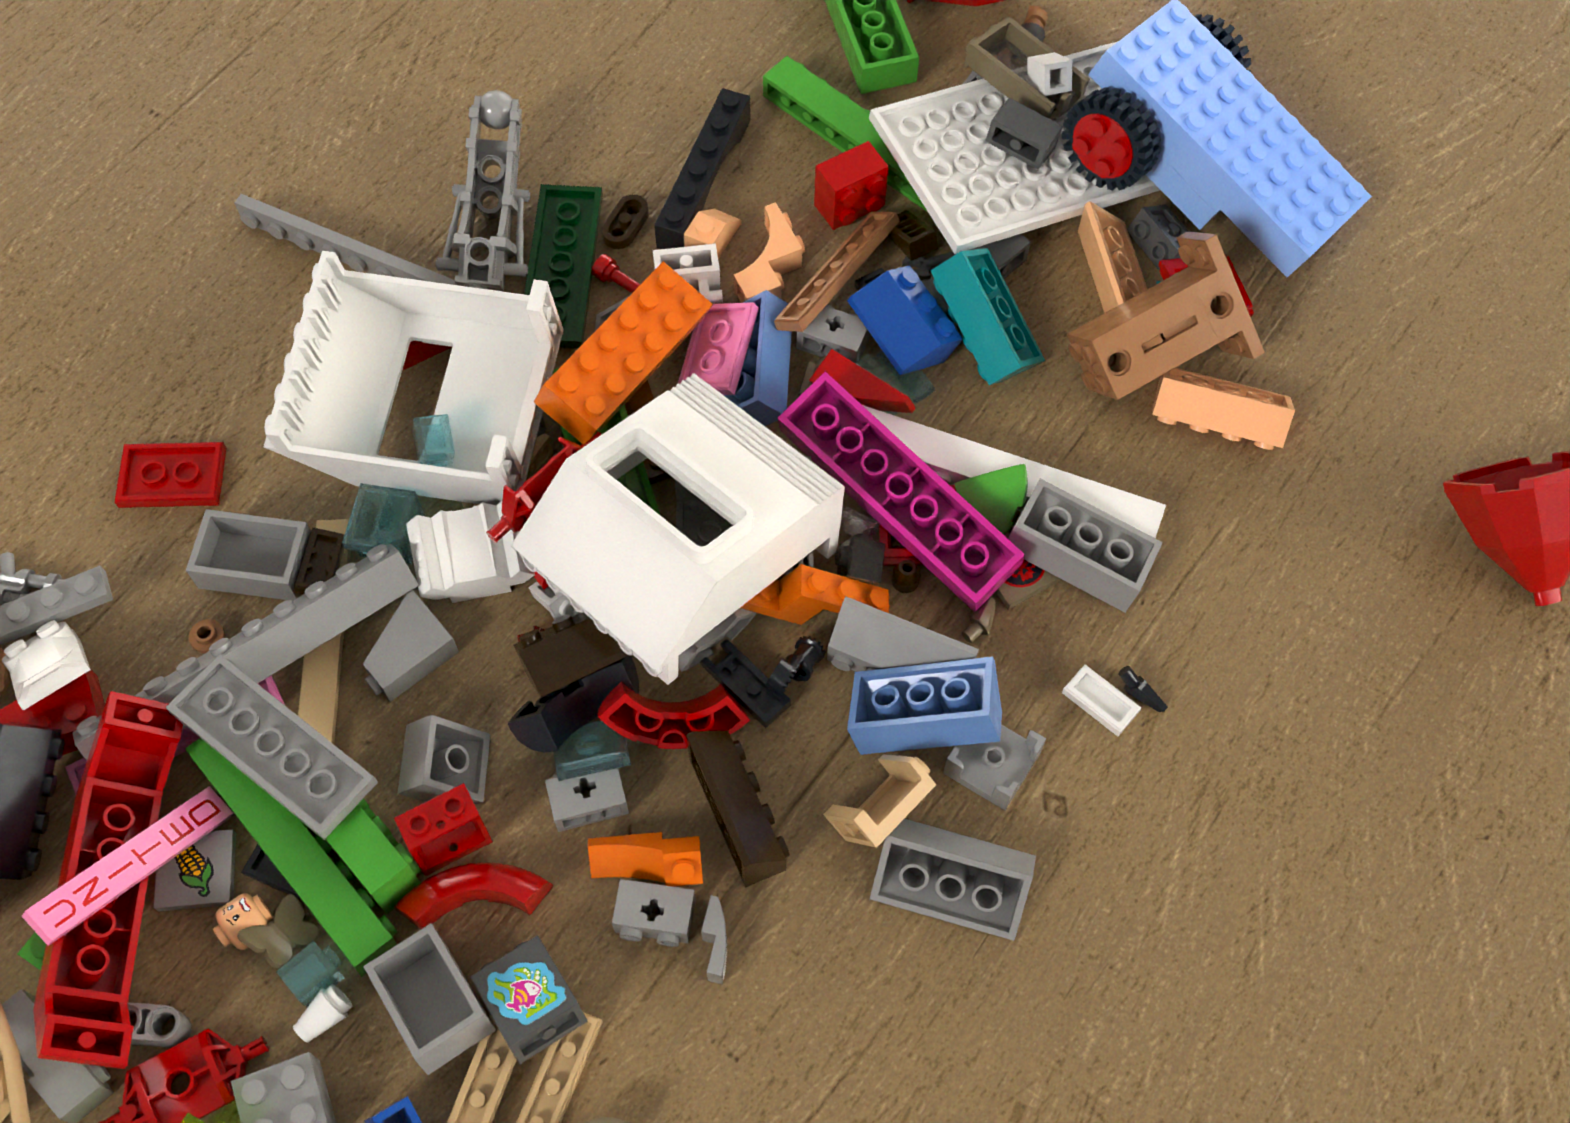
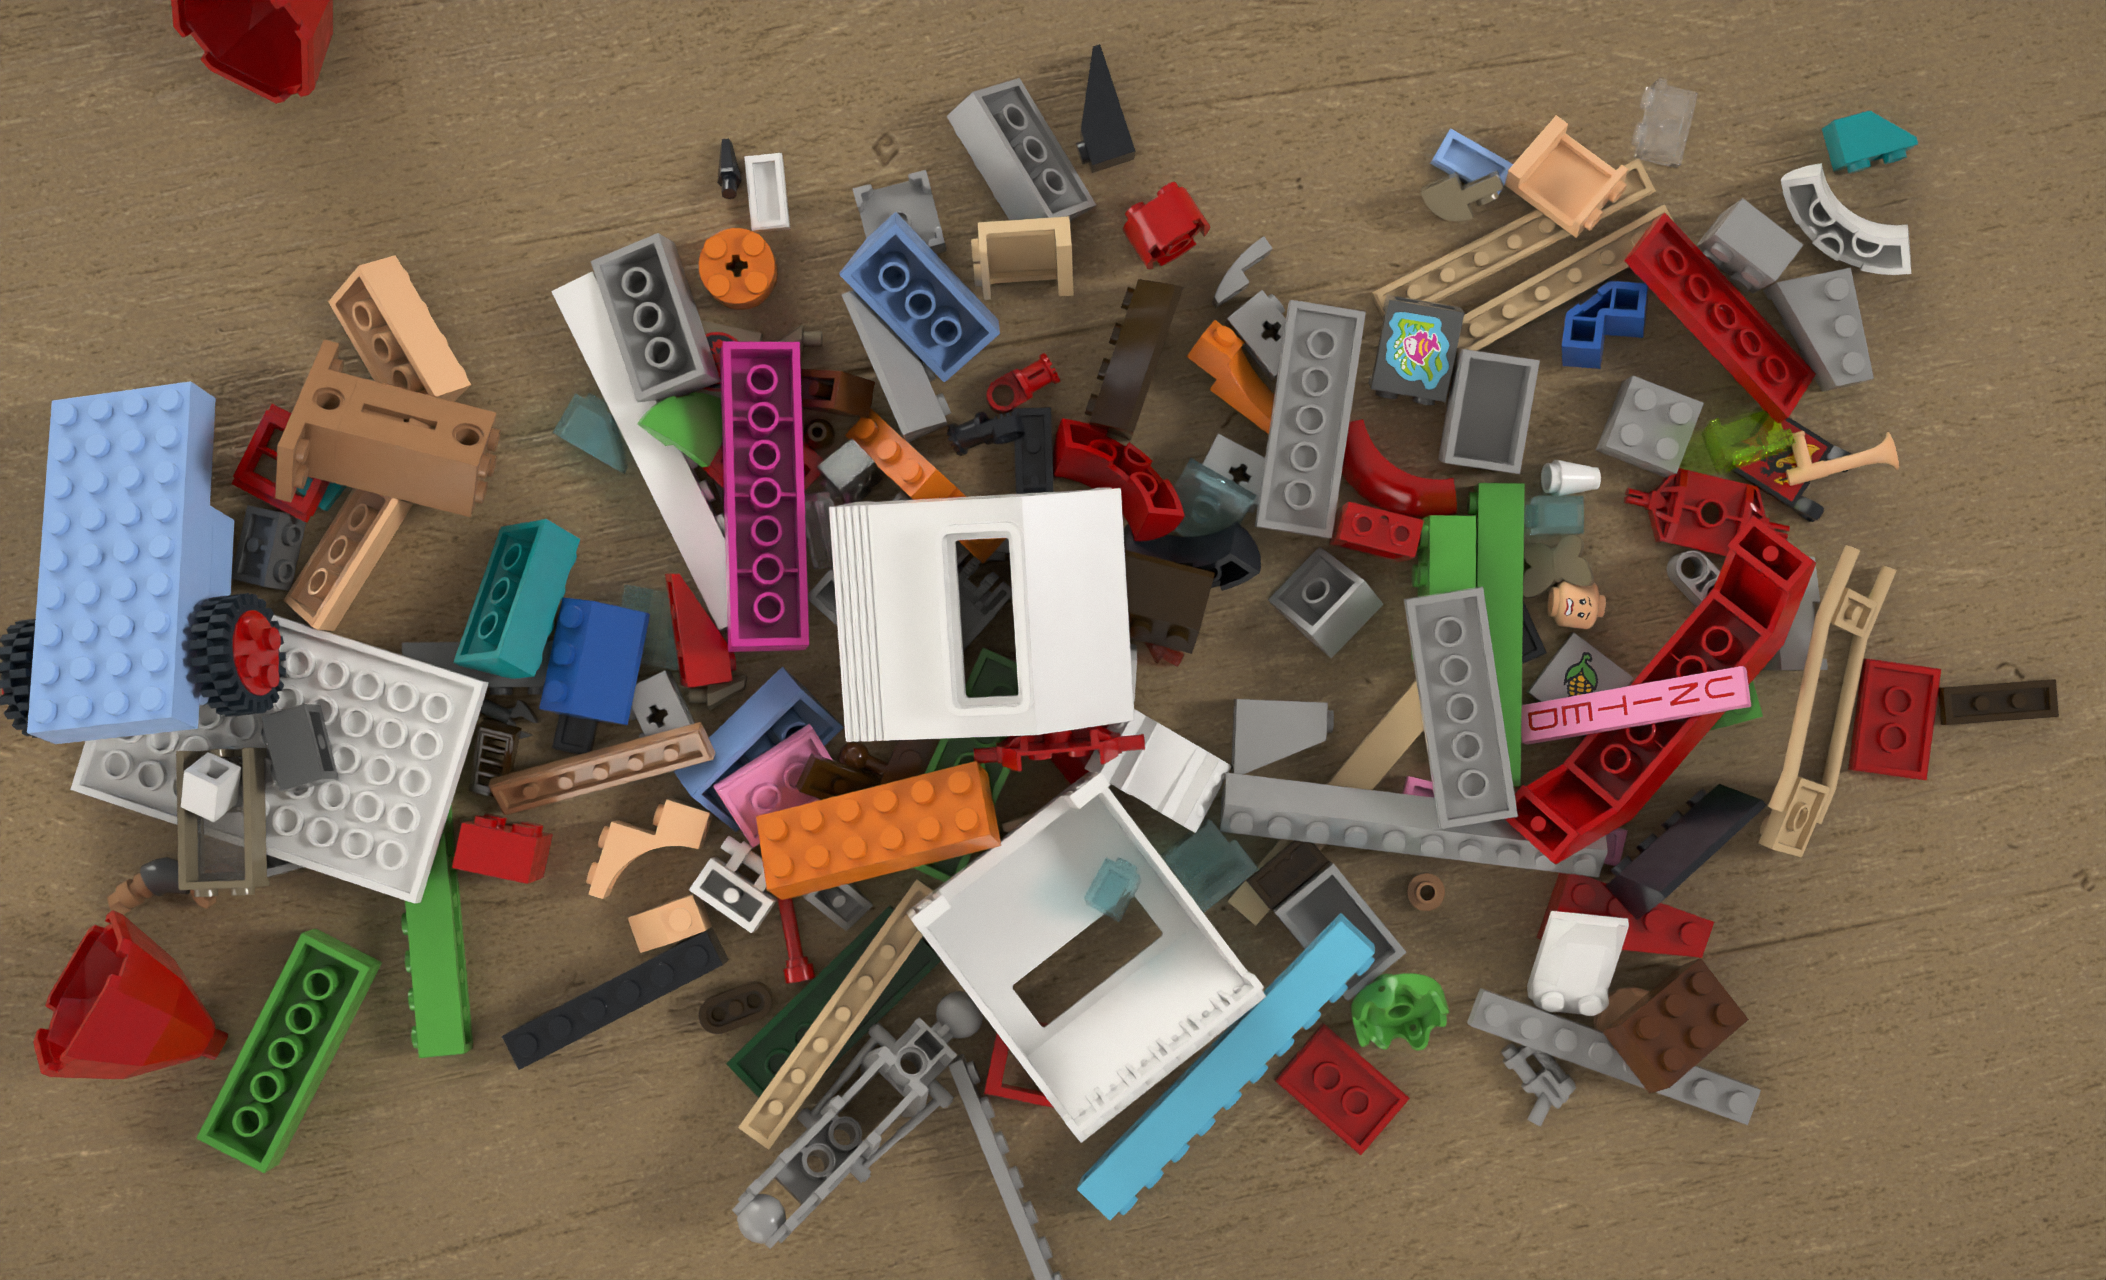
camera: 145 degrees left, 25 degrees up
none -> clear light blue slope [552,393,628,474]
none -> orange brick [699,228,778,310]
none -> tan plate [738,878,934,1150]
none -> dark brown plate [795,753,881,800]
none -> reddish brown slope [801,369,875,418]
none -> red connector [986,353,1060,414]
none -> black slope [1076,44,1136,173]
none -> medium azure brick [1077,913,1375,1220]
none -> red brick [1123,182,1211,269]
none -> light grey plate [1255,300,1366,539]
none -> bright green plate [1351,973,1450,1051]

